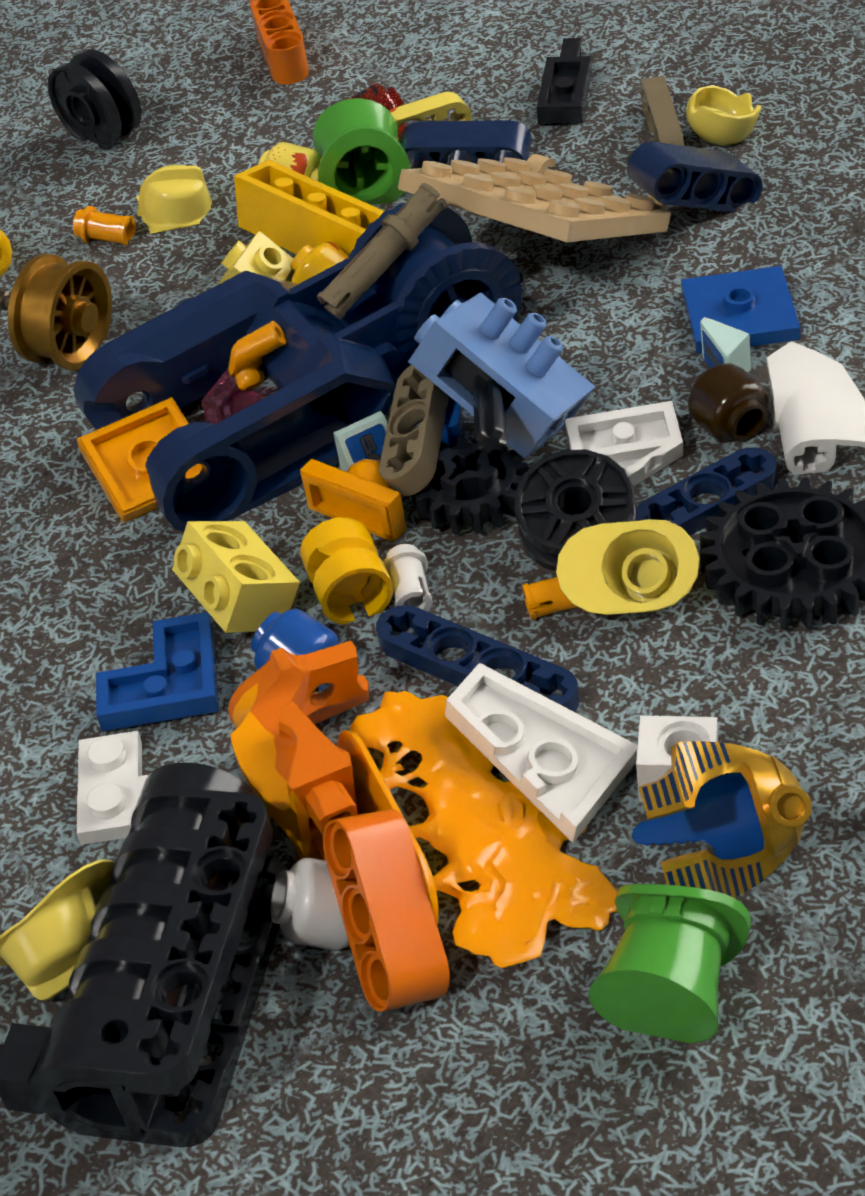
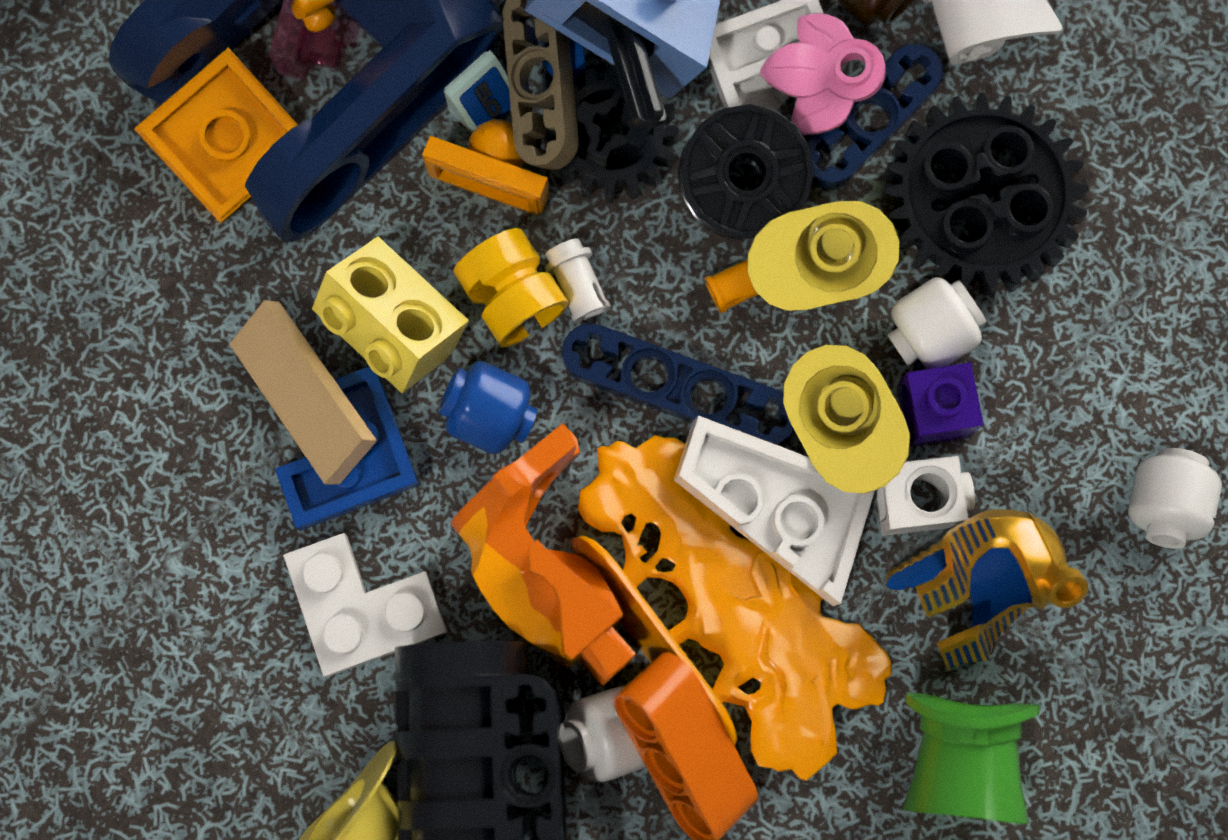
camera: 20 degrees left, 35 degrees up
none -> tan tile [229,300,377,484]
none -> bright pink plate [760,14,886,136]
none -> light yellow piece [783,345,910,494]
none -> white head [887,277,987,369]
none -> dark purple brick [896,362,984,447]

